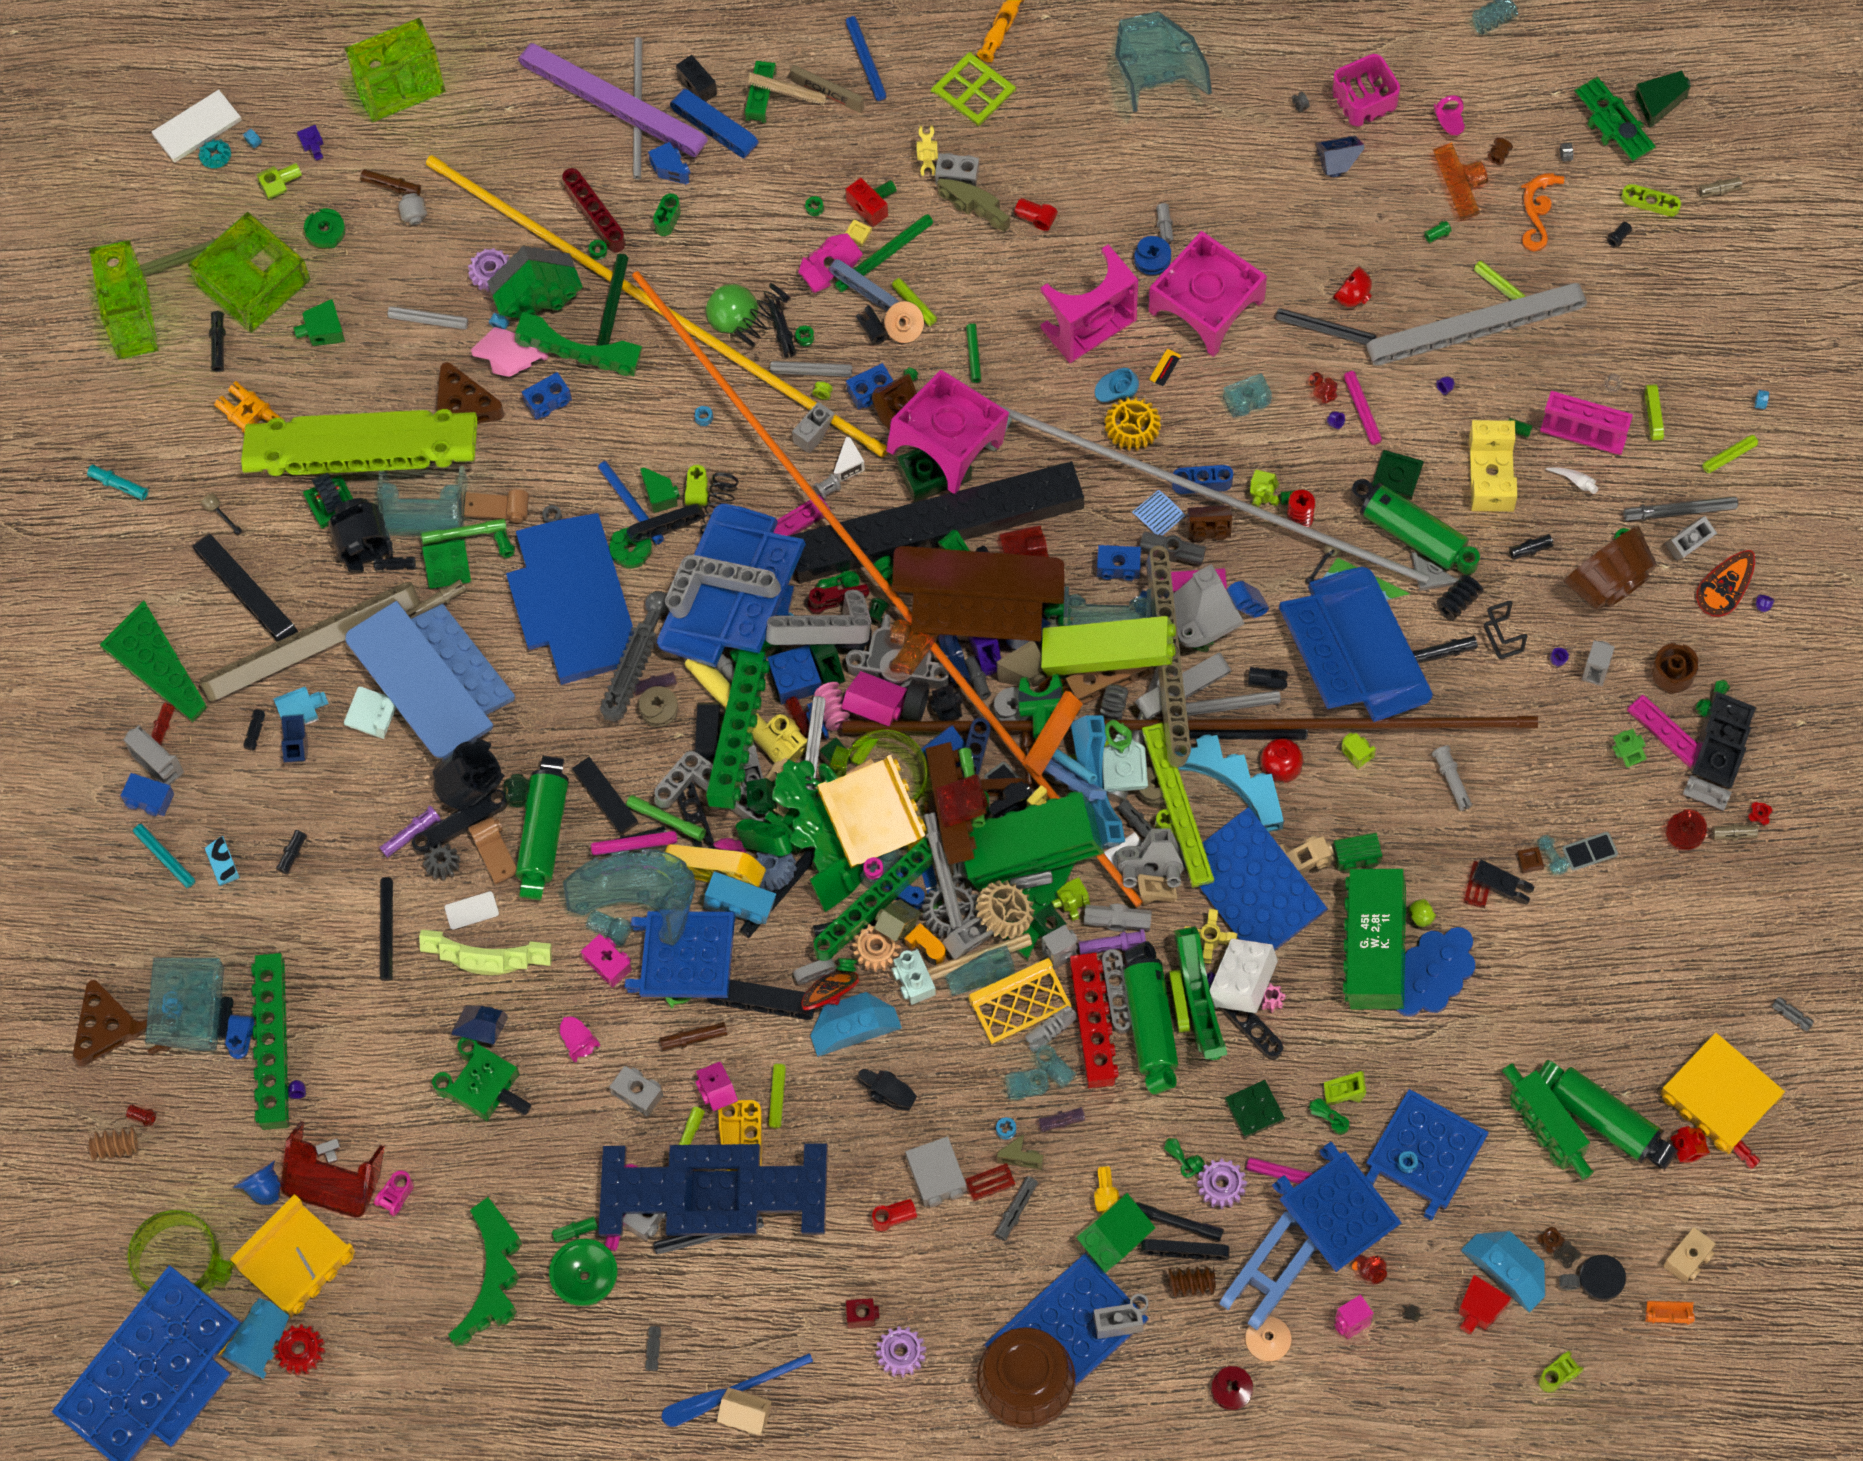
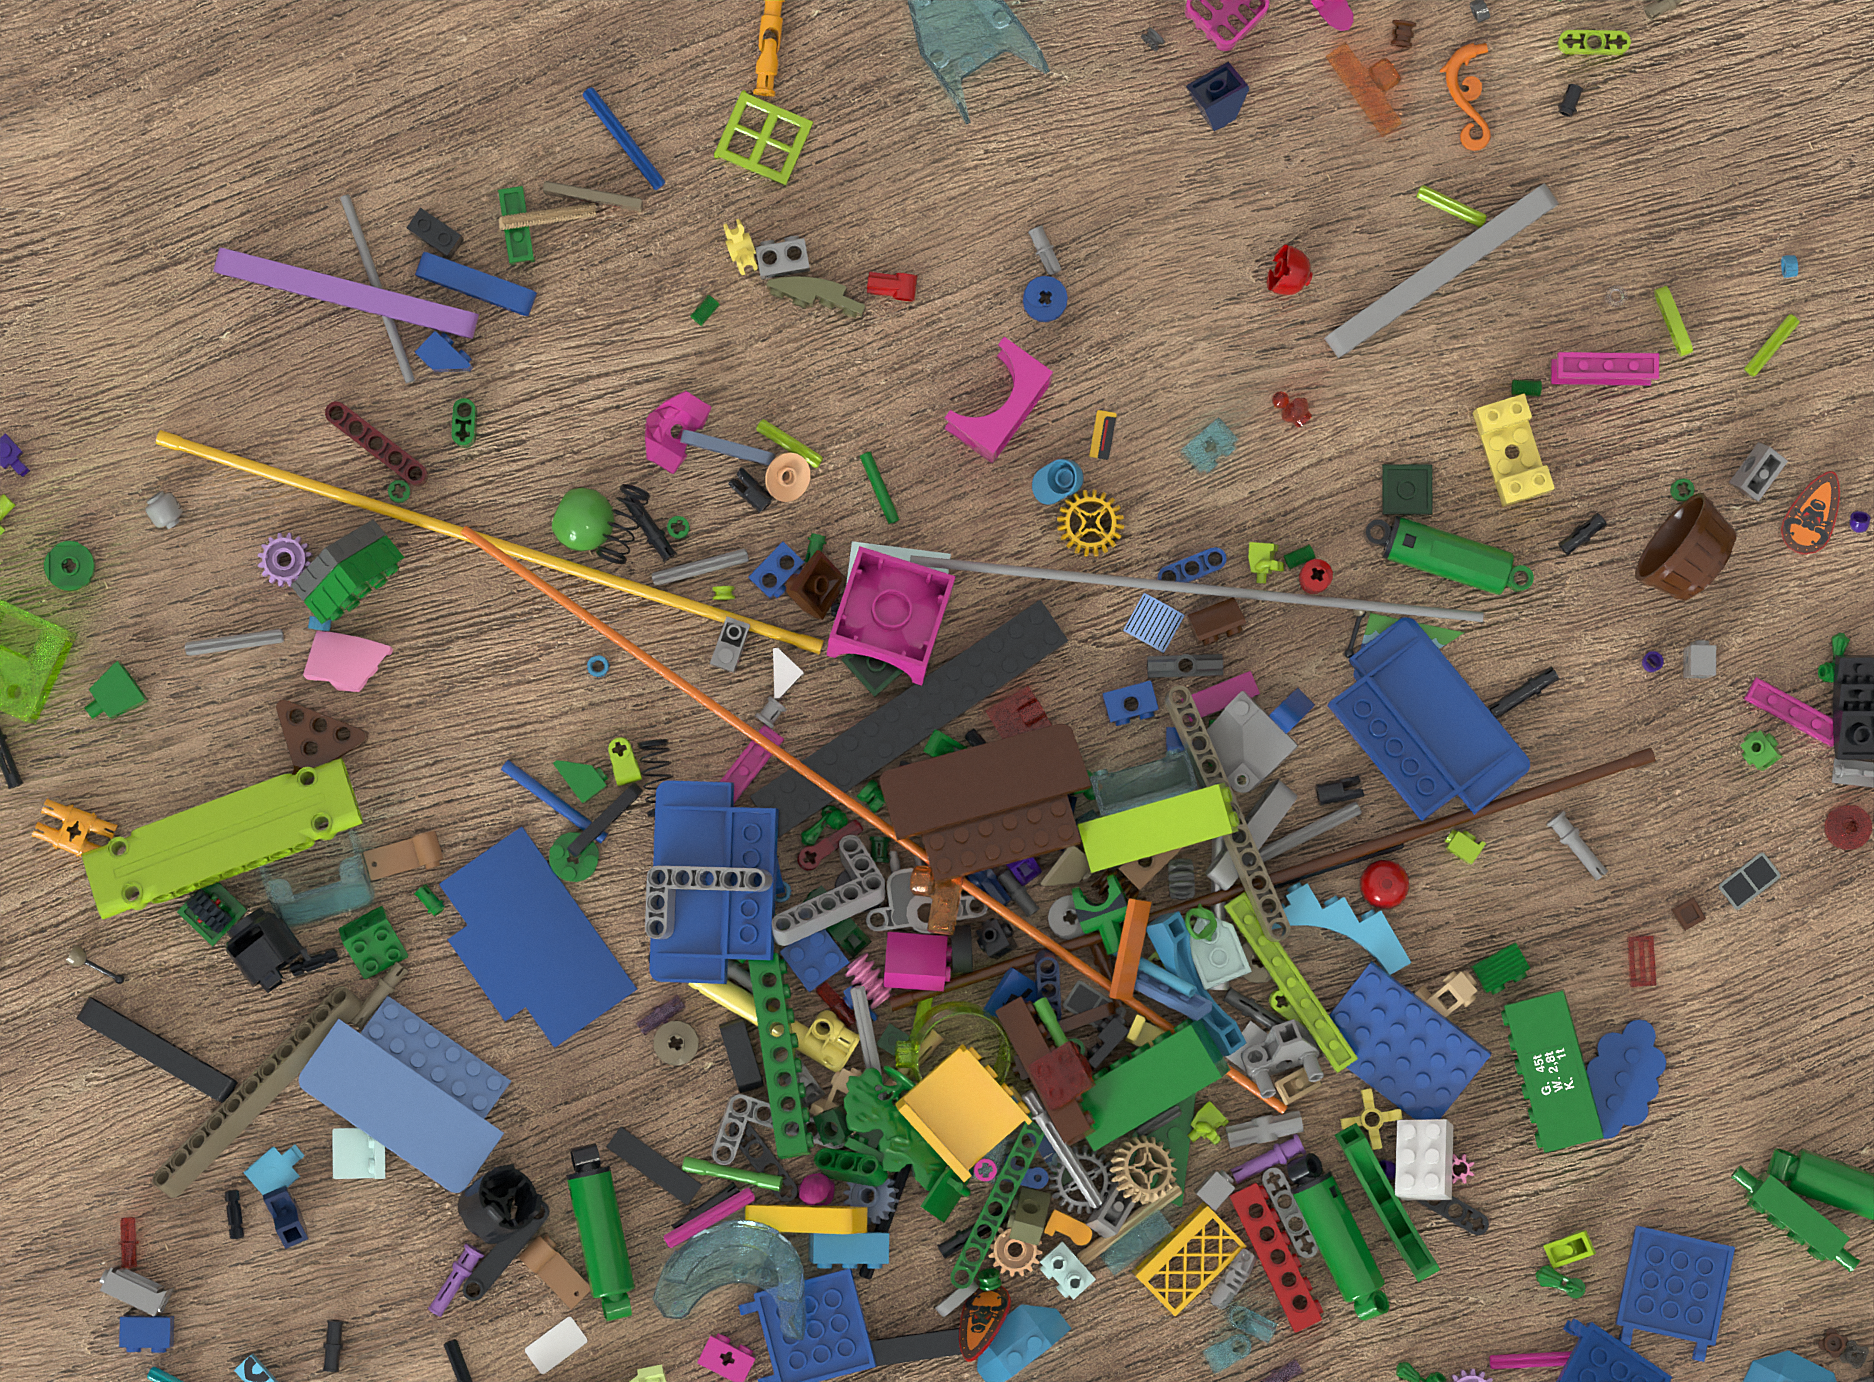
camera: 20 degrees left, 20 degrees up
green wing [99,600,207,723] -> none
clear neon green piece [344,17,446,123] -> none
reddish brown pin [360,169,421,196] -> none
bright green piece [421,518,506,545] -> none
dark grey gear [423,843,461,881] -> none
clear green head [503,774,529,808] -> none
green arch [515,312,642,377] -> none
blue brick [522,372,572,420] -> none
dark grey bush [542,505,562,523] -> none
clear light blue piece [586,910,633,946] -> none
dark green axle [596,253,629,346] -> none
dark grey gear [600,591,670,722] -> none
green bush [805,196,824,216] -> none
green axle [835,214,933,293] -> none
red brick [845,177,888,227] -> none
light yellow tile [845,220,872,247] -> none
dark green brick [1031,904,1067,937] -> none
dark pink piece [1149,231,1267,357] -> none
lime beam [1169,970,1190,1033] -> none
dark green plate [1225,1080,1285,1139] -> none
black axle [1276,308,1377,345] -> none
dark purple hinge [1327,411,1345,429] -> none
dark pink axle [1344,371,1382,445] -> none
dark azure axle [1397,1151,1418,1173] -> none
lime piece [1408,899,1436,927] -> none
light grey tile [1411,552,1459,591] -> none
green pin [1424,221,1452,243] -> none
dark purple hinge [1436,376,1455,395] -> none
black piece [1436,575,1484,621] -> none
black hinge [1471,859,1535,904] -> none
black piece [1484,601,1528,659] -> none
clear light blue bar [1538,834,1571,875] -> none
white bar [1546,467,1598,494] -> none
dark grey axle [1623,496,1738,521] -> none
reddish brown brick [1651,643,1698,694] -> none

